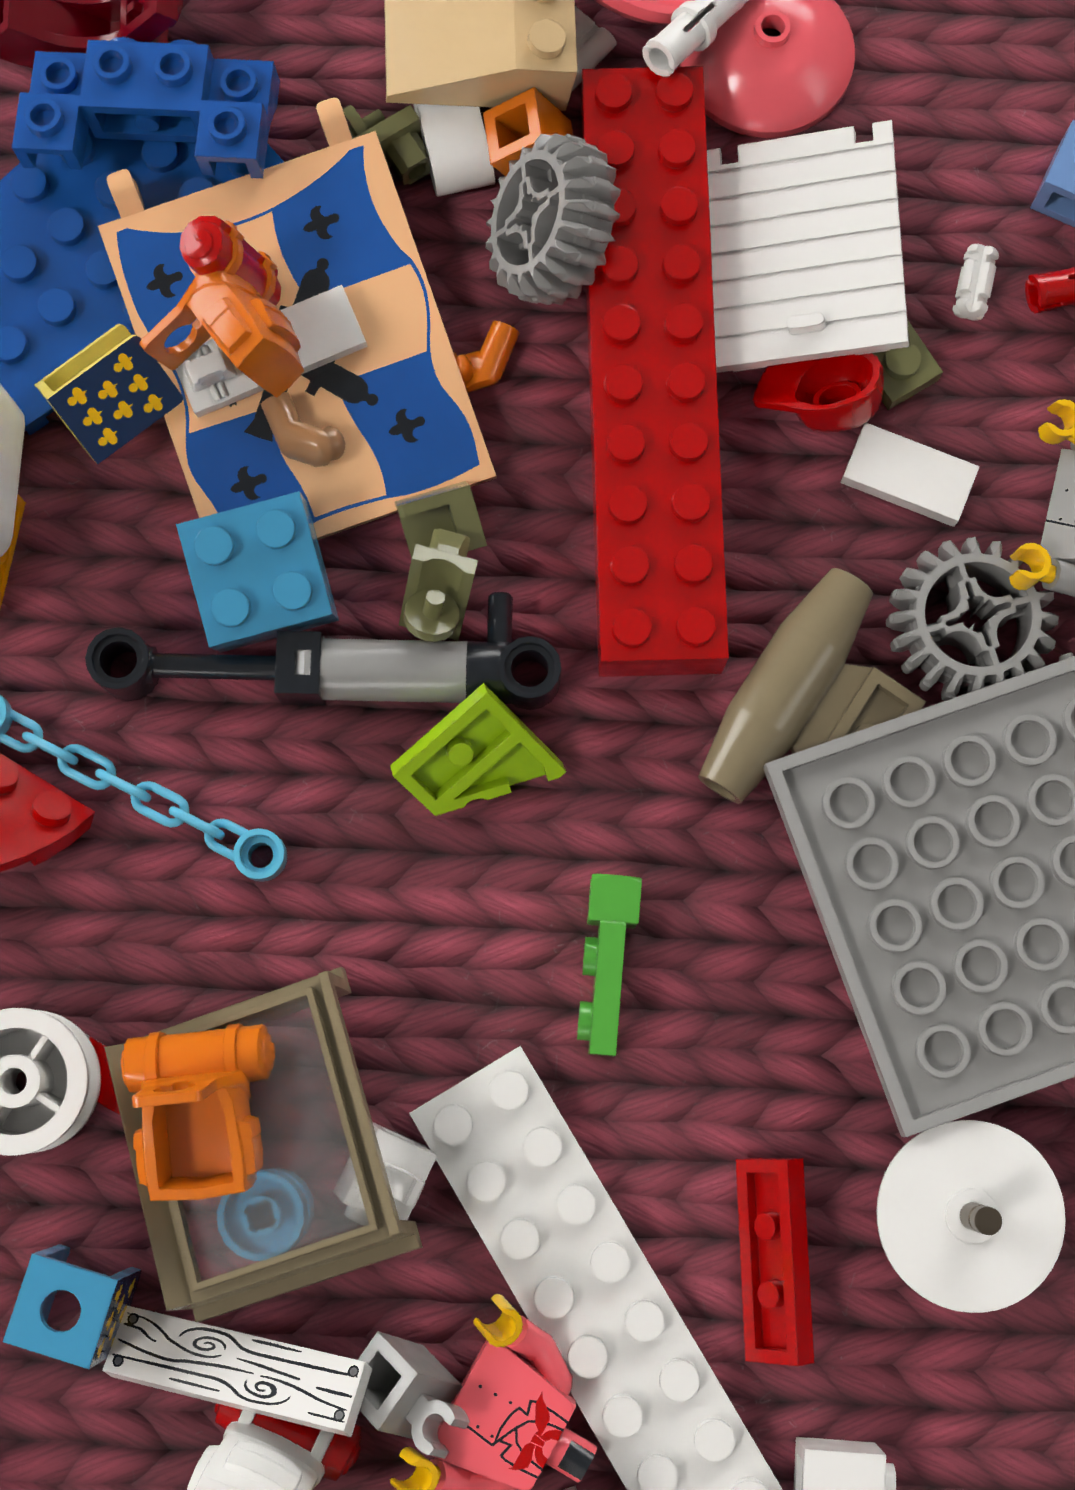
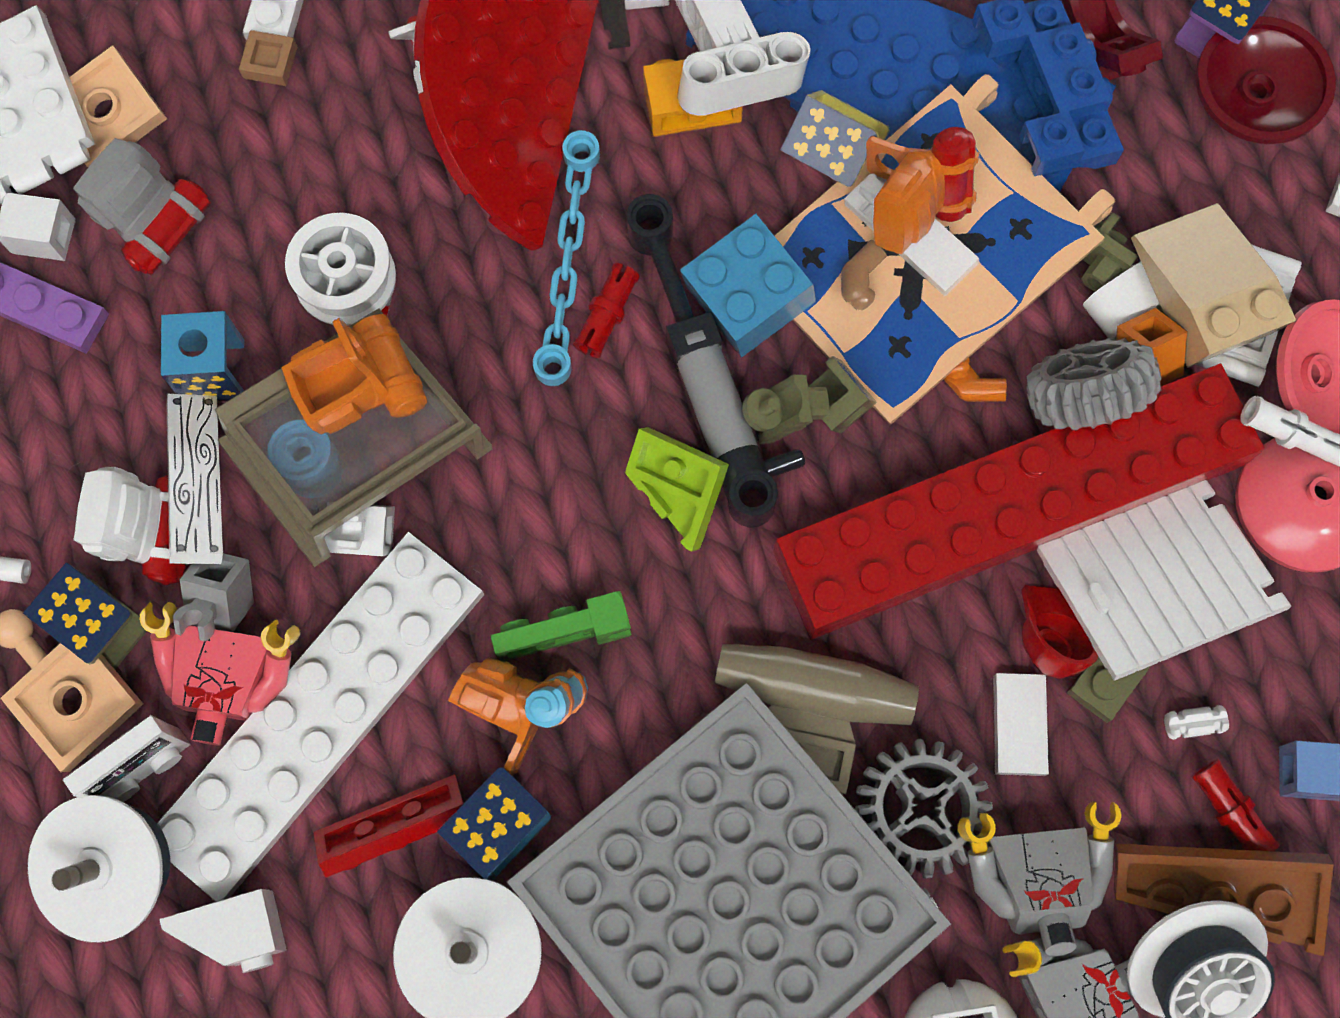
camera: 70 degrees right, 5 degrees down
none -> dark blue piece [437,767,551,881]
none -> orange piece [448,658,588,776]
none -> red pin [573,263,640,358]

